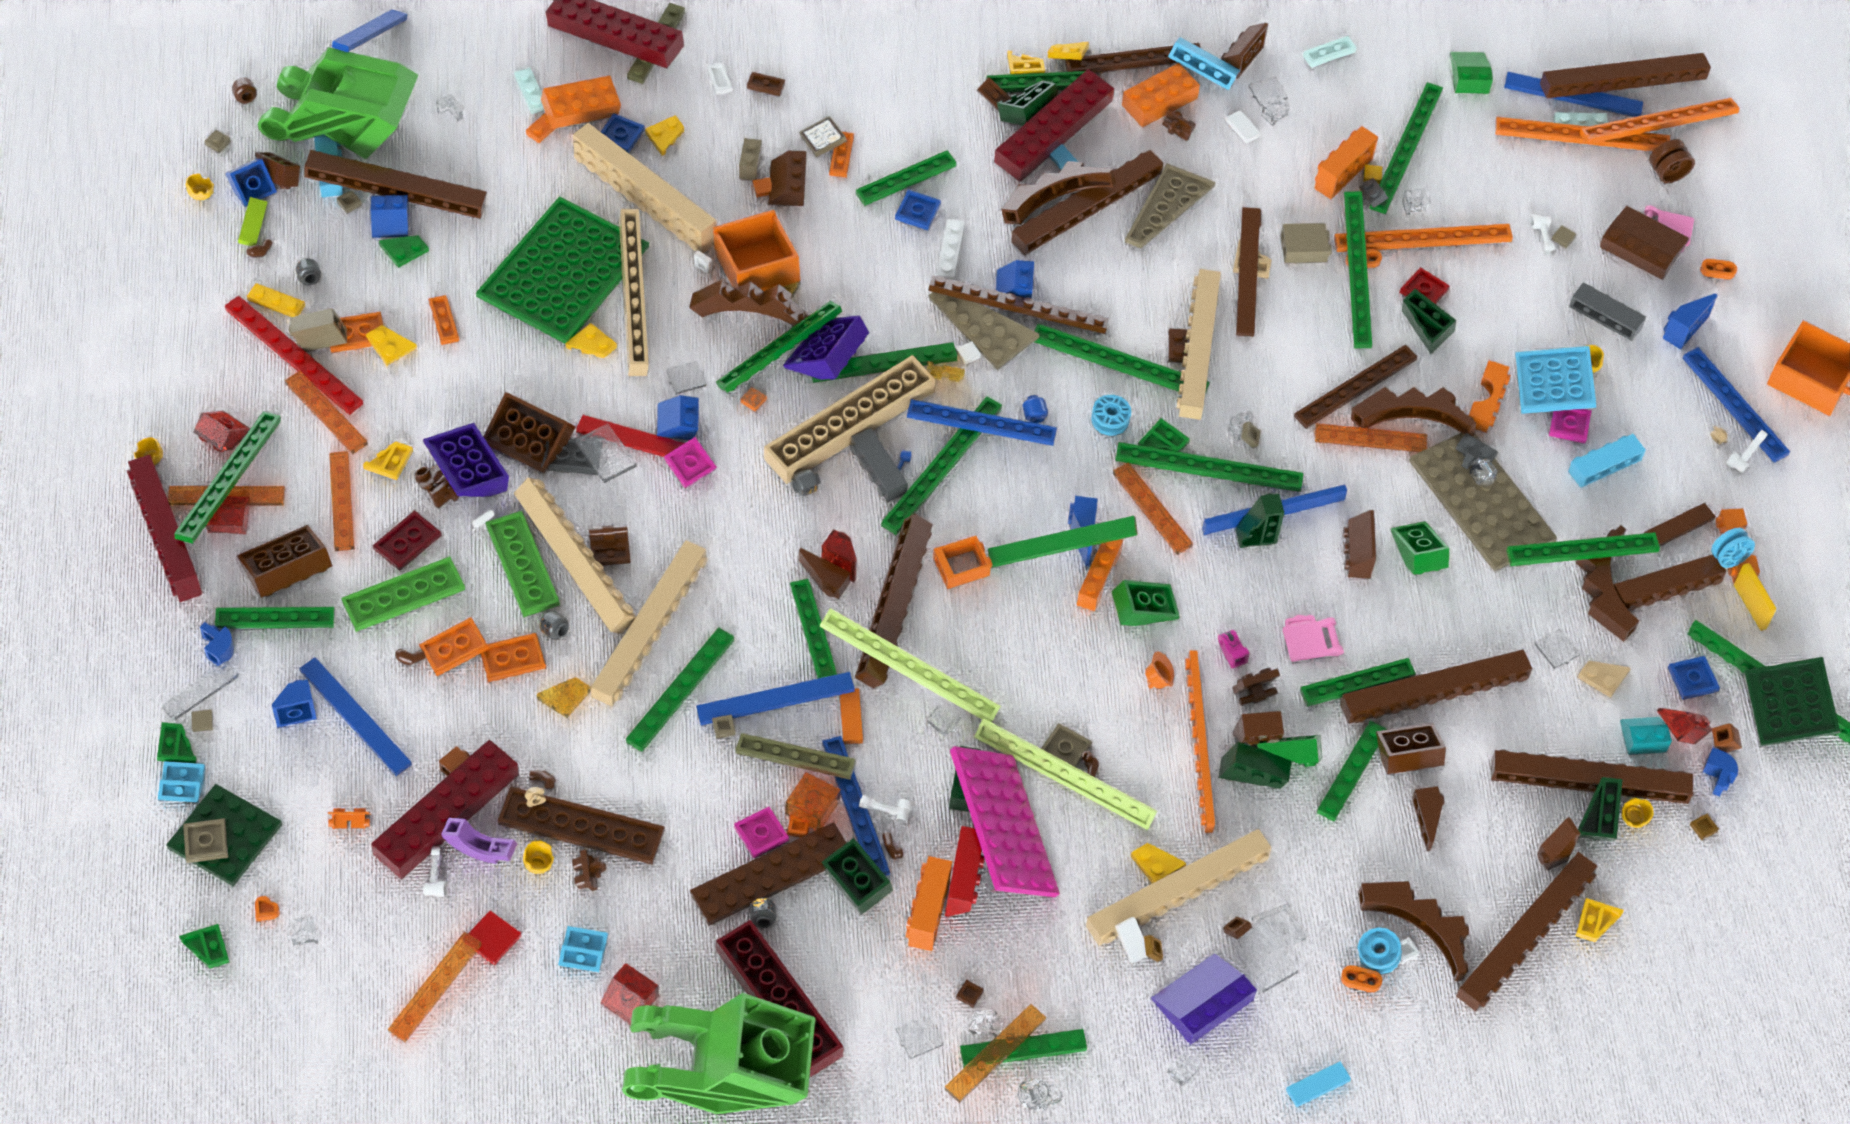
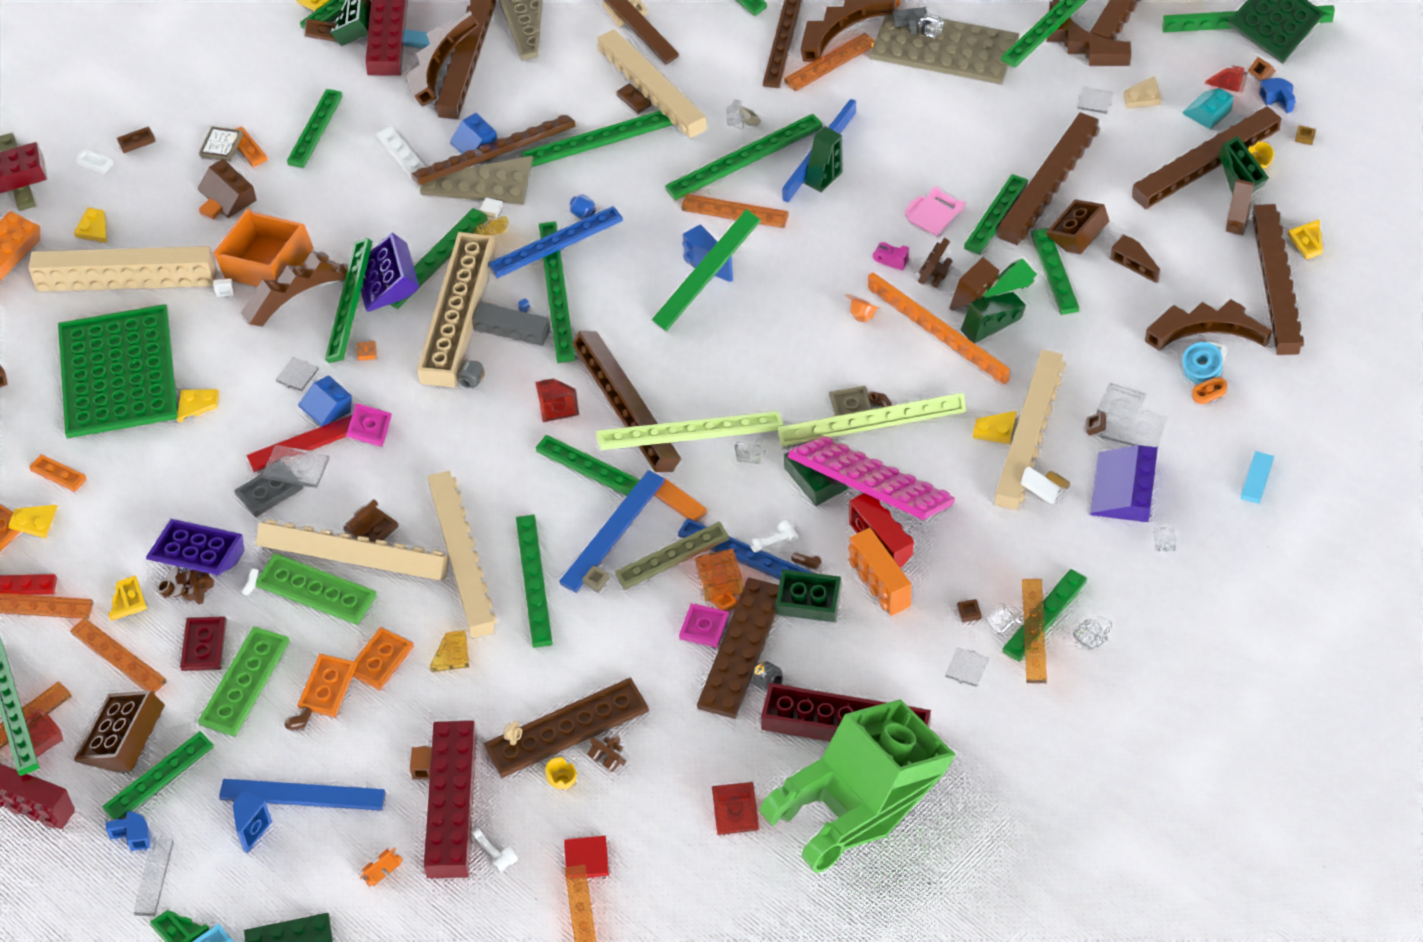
camera: 35 degrees left, 5 degrees down
dark tan tile [191,709,213,732] -> none
medium lavender arch [441,818,517,864] -> none
reddish brown slope [483,392,576,474] -> none
reddish brown arm [529,770,556,789] -> none
dark grey head [540,611,569,640] -> none
medium azure slope [558,926,609,973] -> none
blue plate [601,113,645,153] -> none
tan brick [619,209,649,376] -> none
dark tan brick [739,138,762,180] -> none
reddish brown slope [799,548,851,599] -> none
blue plate [895,190,941,230] -> none
orange window [933,535,992,589] -> none
orange arch [1077,539,1123,612] -> none
medium azure wheel [1091,395,1131,436] -> none
green slope [1111,580,1180,626] -> none
green wing [1138,418,1190,452] -> none
reddish brown slope [1343,510,1376,579] -> none
green slope [1391,521,1450,575] -> none
blue plate [1668,656,1720,700] -> none

